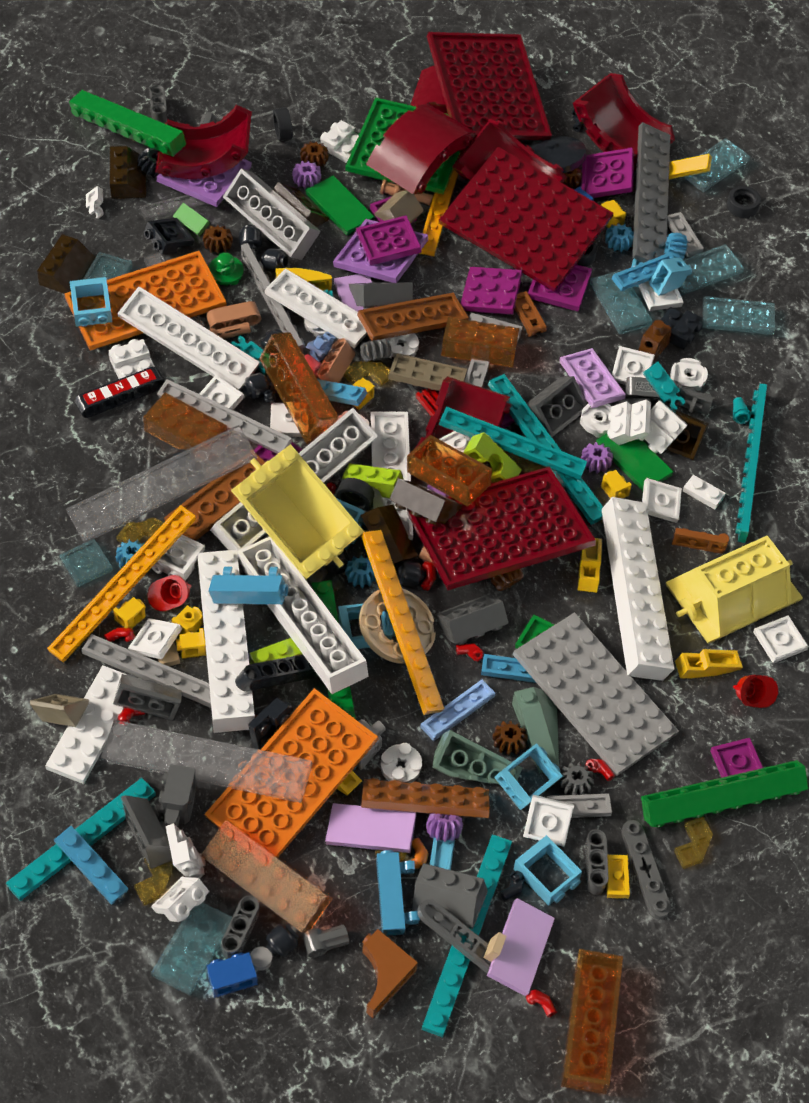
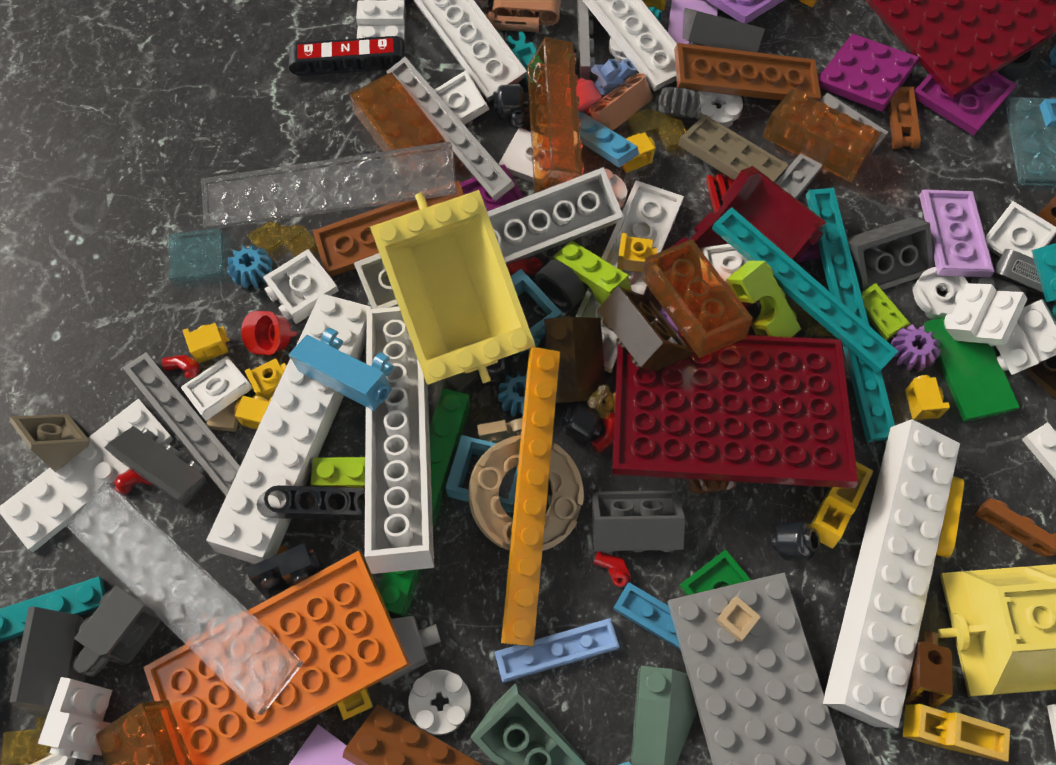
camera: 30 degrees right, 10 degrees up
light orange plate [47,505,196,663] -> none
reddish brown gear [492,720,528,756] -> none
white plate [642,478,682,523] -> none
none -> tan plate [477,418,523,443]
none -> clear yellow plate [588,385,615,419]
none -> yellow brick [617,233,657,273]
none -> tan tile [715,596,761,642]
none -> black head [772,521,820,561]
none -> lime plate [861,283,910,341]
none -> reddish brown torso [903,631,953,709]
none -> yellow beam [936,476,964,558]

